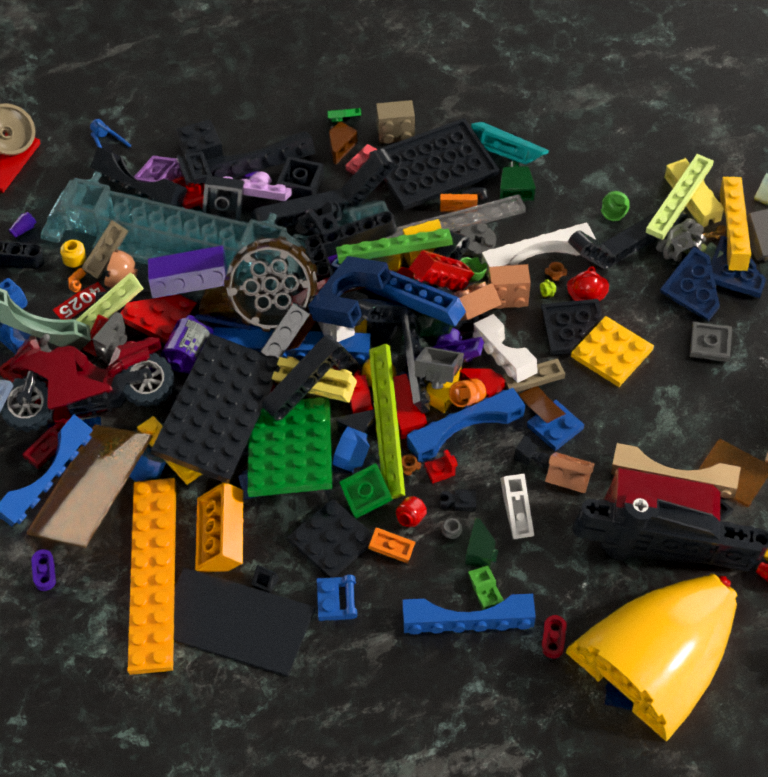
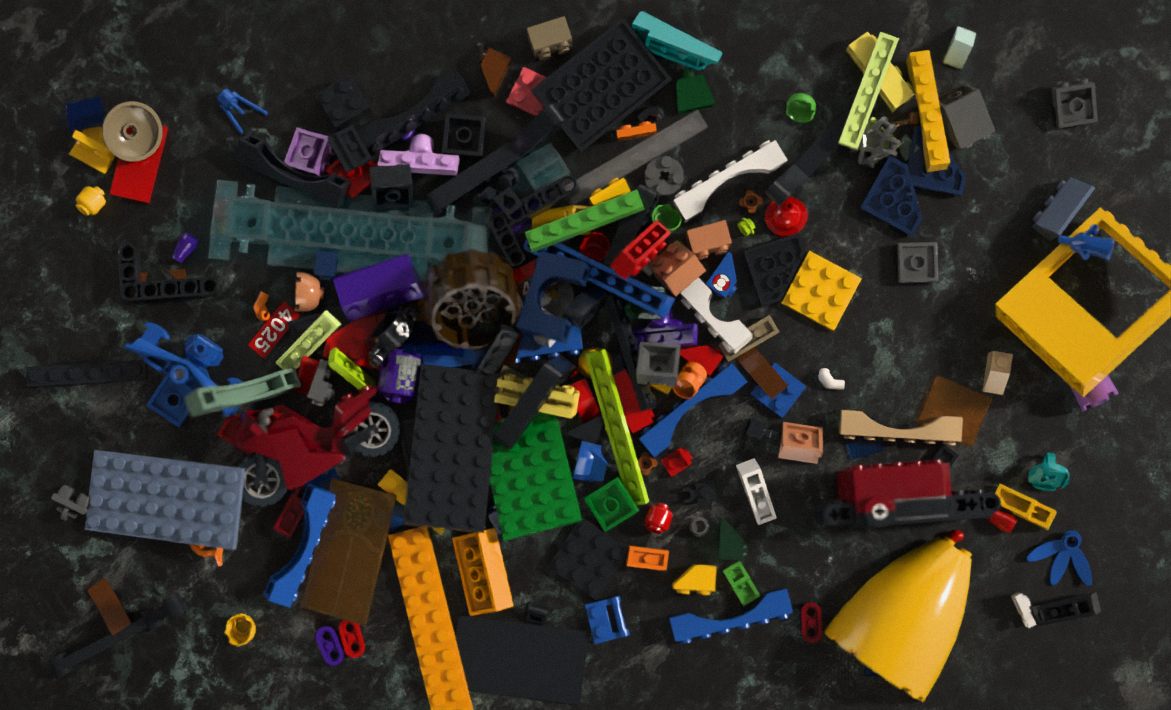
camera: 15 degrees left, 30 degrees up
yellow head [60,240,86,268] -> none
dark tan plate [82,220,129,279] -> none
green wing [327,108,361,122] -> none
none -> dark blue brick [314,249,339,280]
none -> lime plate [328,347,377,399]
none -> red plate [339,619,365,658]
none -> black piece [363,306,421,367]
none -> yellow slope [672,564,716,595]
none -> blue slope [706,252,737,299]
none -> white arm [818,368,845,390]

